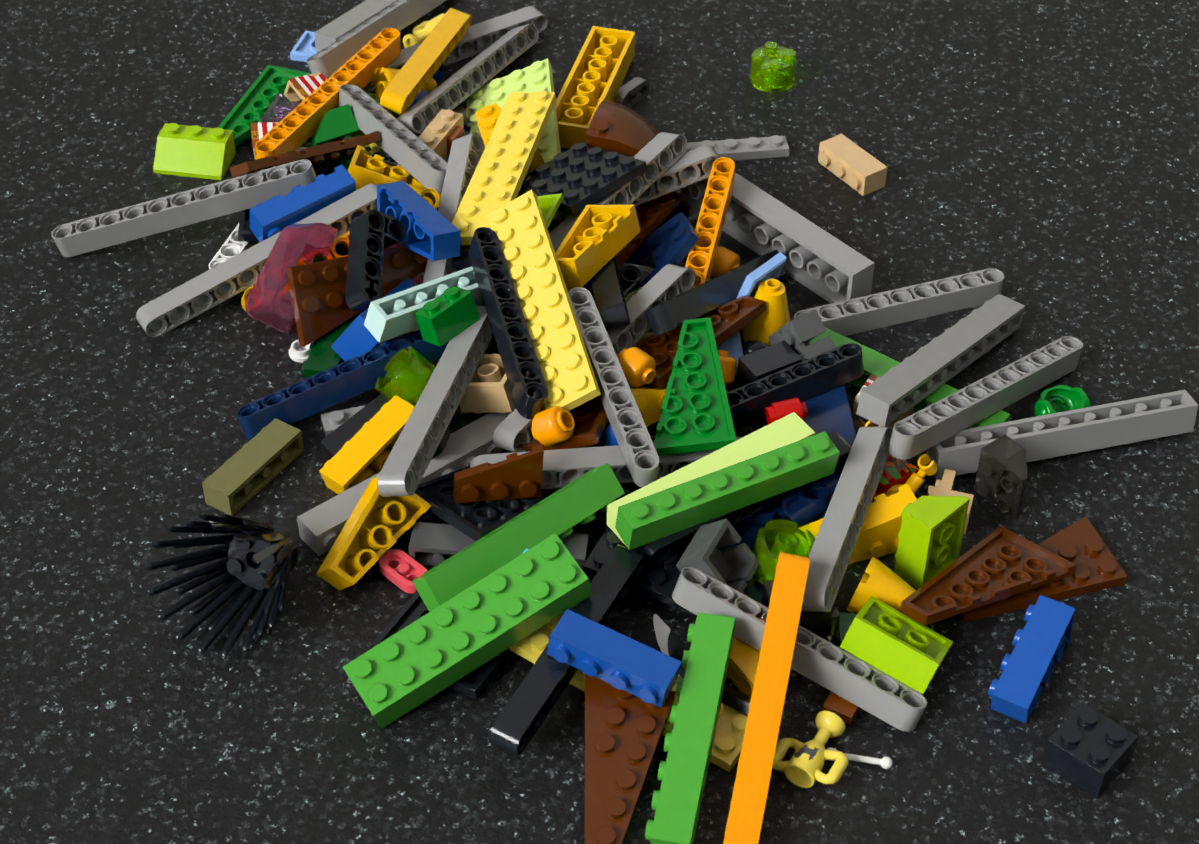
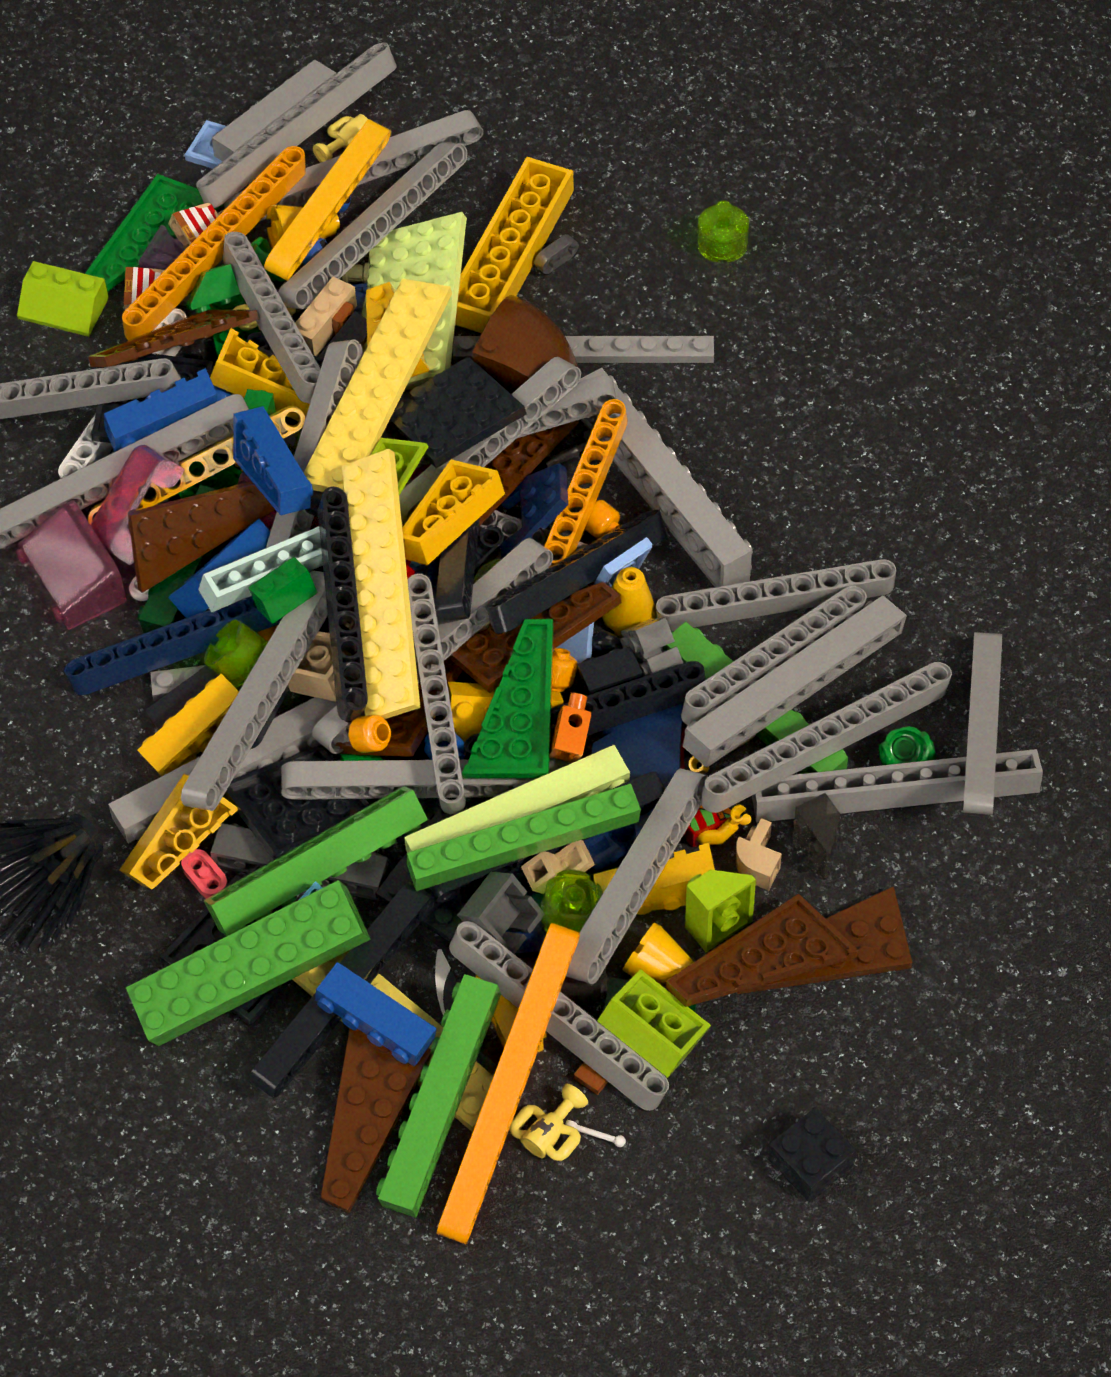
camera: 10 degrees right, 15 degrees up
olive brick [202,418,304,516] -> none
black beam [345,209,406,312] -> none
reddish brown wing [453,444,544,504] -> none
light orange head [617,347,656,388] -> none
red brick [765,397,808,424] -> none
tan brick [818,133,887,196] -> none
blue wedge [988,595,1076,723] -> none
none -> clear pink windscreen [16,500,127,630]
none -> tan brick [521,840,595,894]
none -> orange torso [550,693,592,763]
none -> light grey beam [681,586,867,725]
none -> light grey beam [963,632,1002,815]

